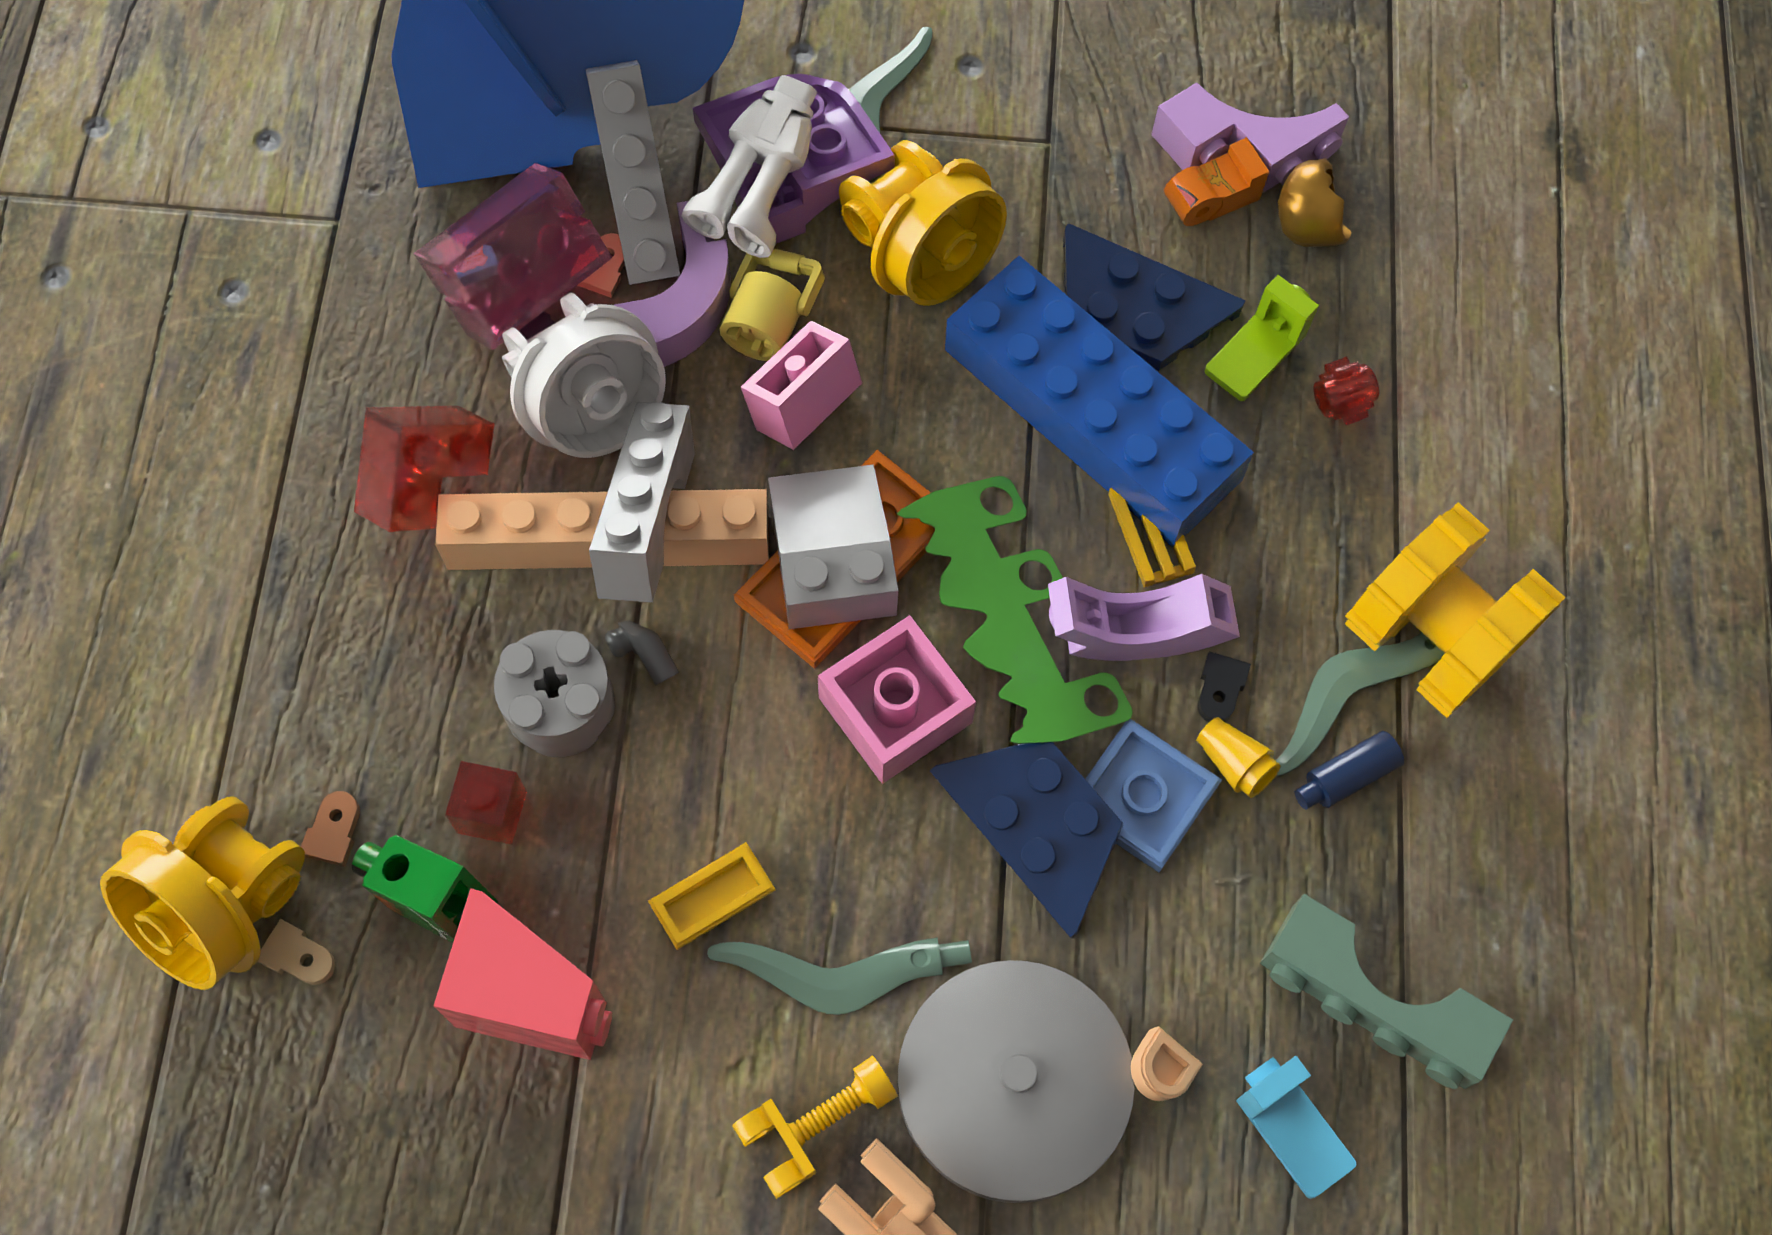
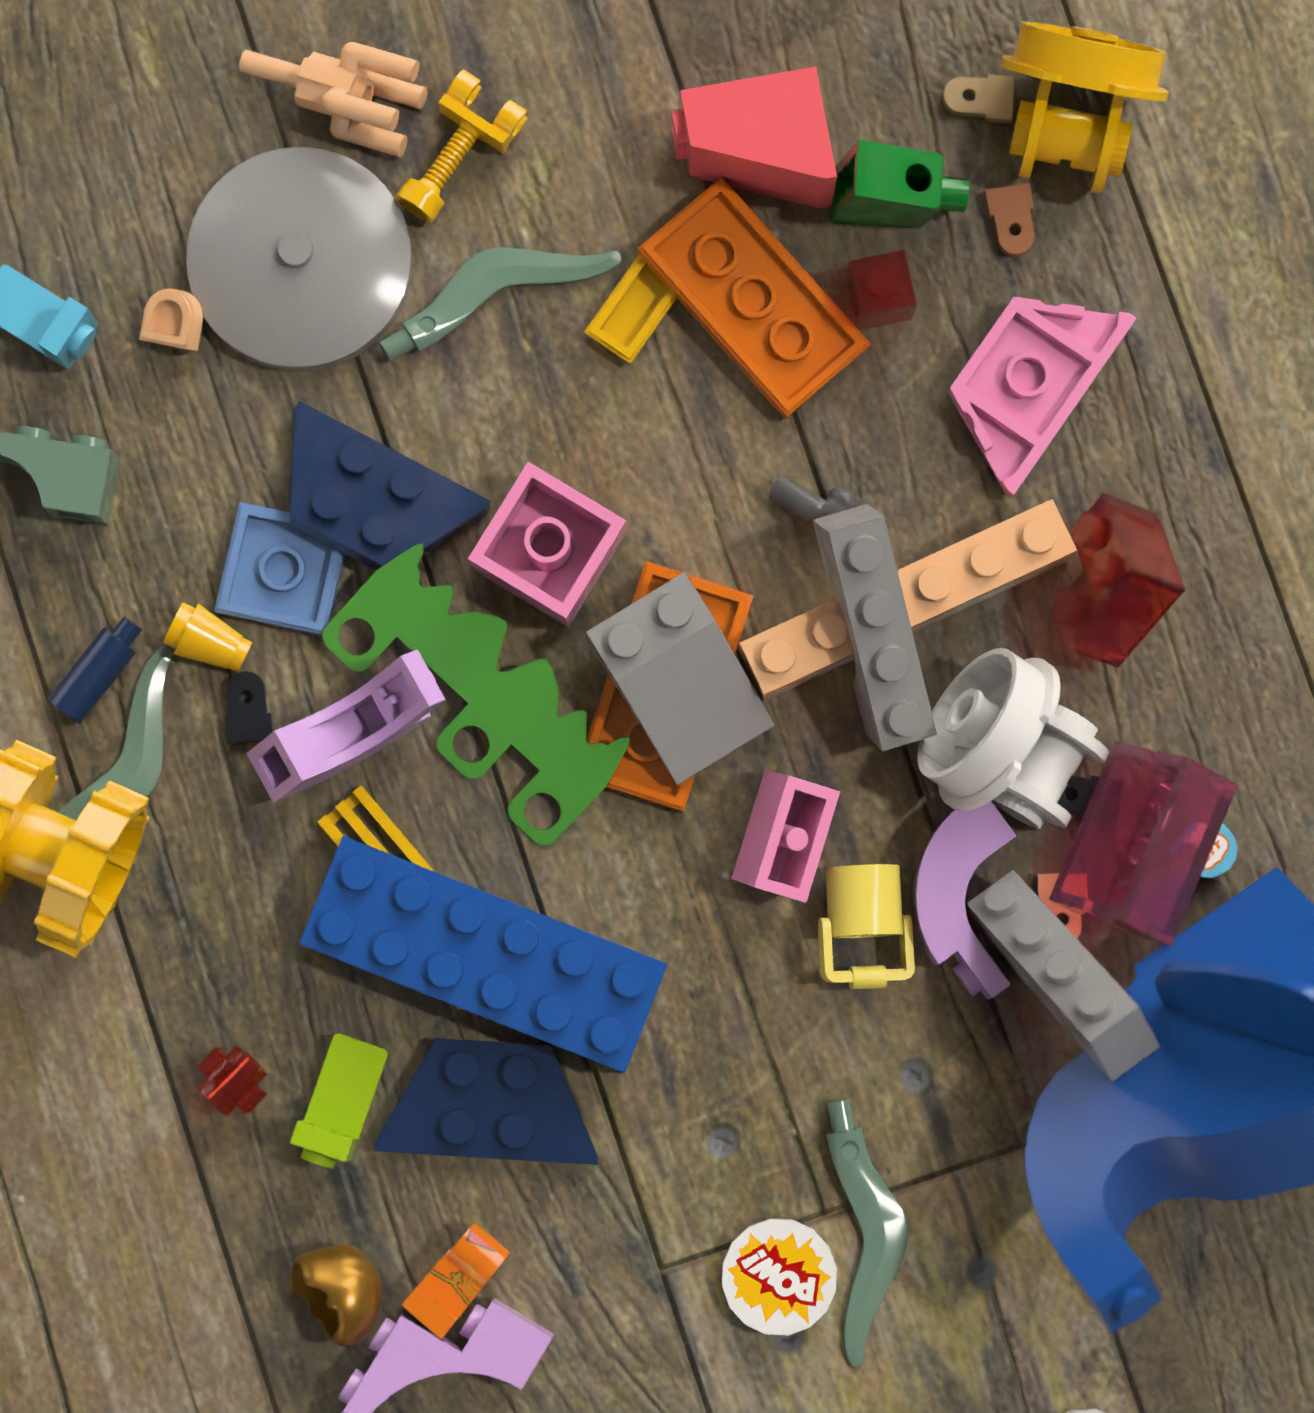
camera: 160 degrees right, 15 degrees up
light grey brick [494,630,615,757] -> none
white piece [681,75,817,258] -> none
medium lavender slope [693,74,895,244] -> none
yellow piece [839,140,1007,306] -> none
none -> orange tile [636,177,871,420]
none -> tile [722,1218,837,1335]
none -> bright pink wing [948,297,1136,498]

